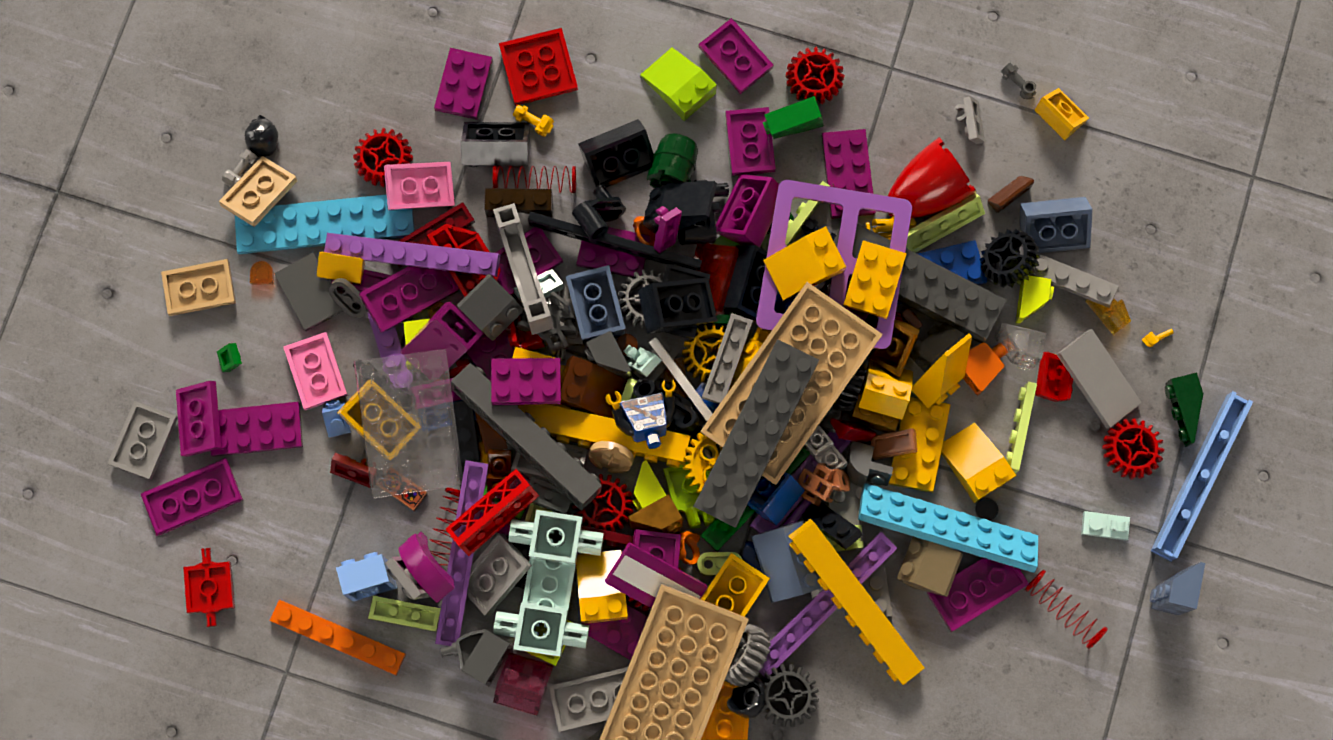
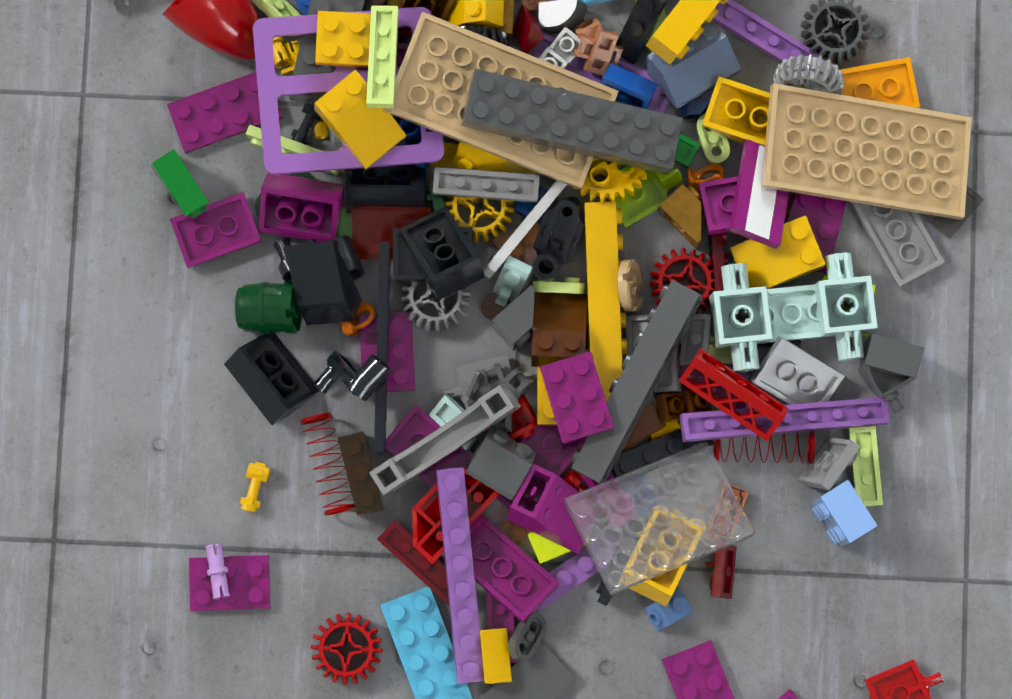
camera: 100 degrees left, 5 degrees up
orange plate [269,600,406,676] -> none
bright pink plate [284,332,348,411] -> none
bright pink plate [384,162,455,210] -> none
magenta arch [398,531,454,603] -> none
black slope [461,122,530,168] -> none
clear pink slope [493,653,554,716] -> none
red plate [499,28,578,106] -> none
sand blue slope [565,265,626,341] -> none
torso [606,380,676,449] -> none
neon yellow slope [633,460,666,511] -> none
lime slope [640,47,717,121] -> none
magenta plate [654,206,682,253] -> none
magenta plate [698,18,774,94] -> none
black hair [727,678,765,719] -> none
red gear [785,46,845,105] -> none
none -> lavender pin [205,544,230,599]
none -> yellowish green plate [366,6,399,108]

